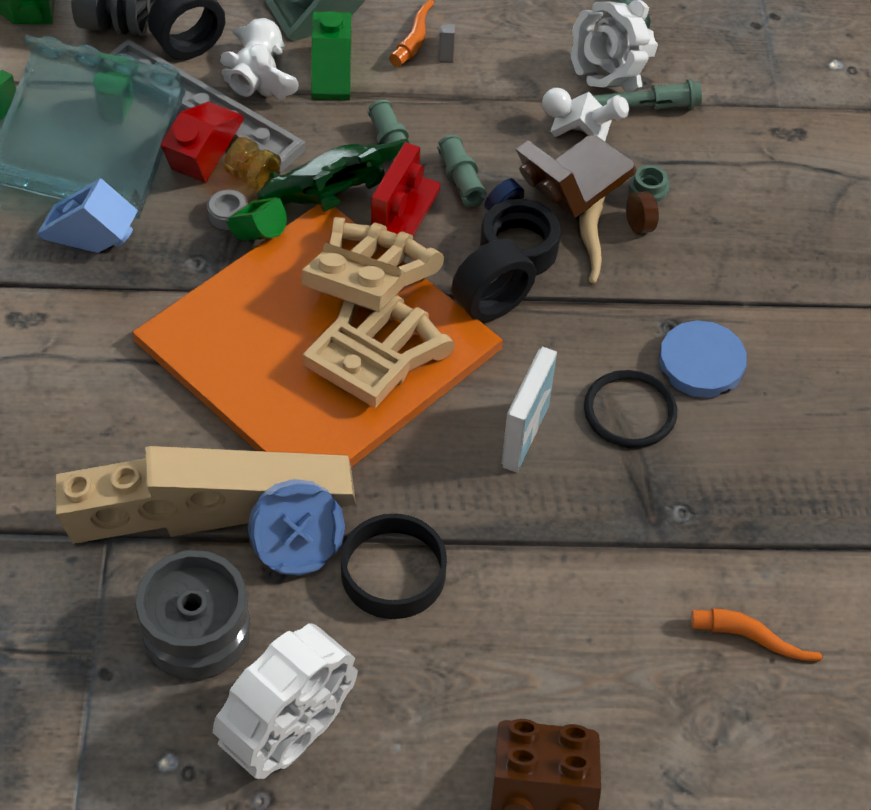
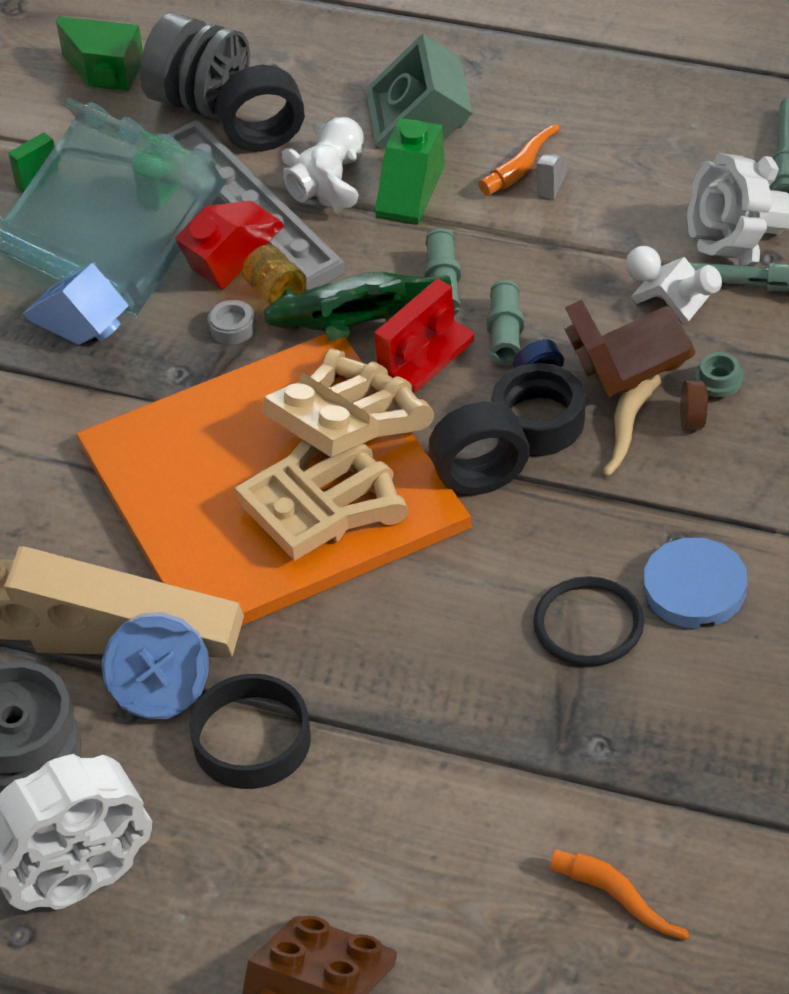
camera: 25 degrees right, 5 degrees down
green brick [226,197,287,241] -> none
white tile [501,346,557,473] -> none

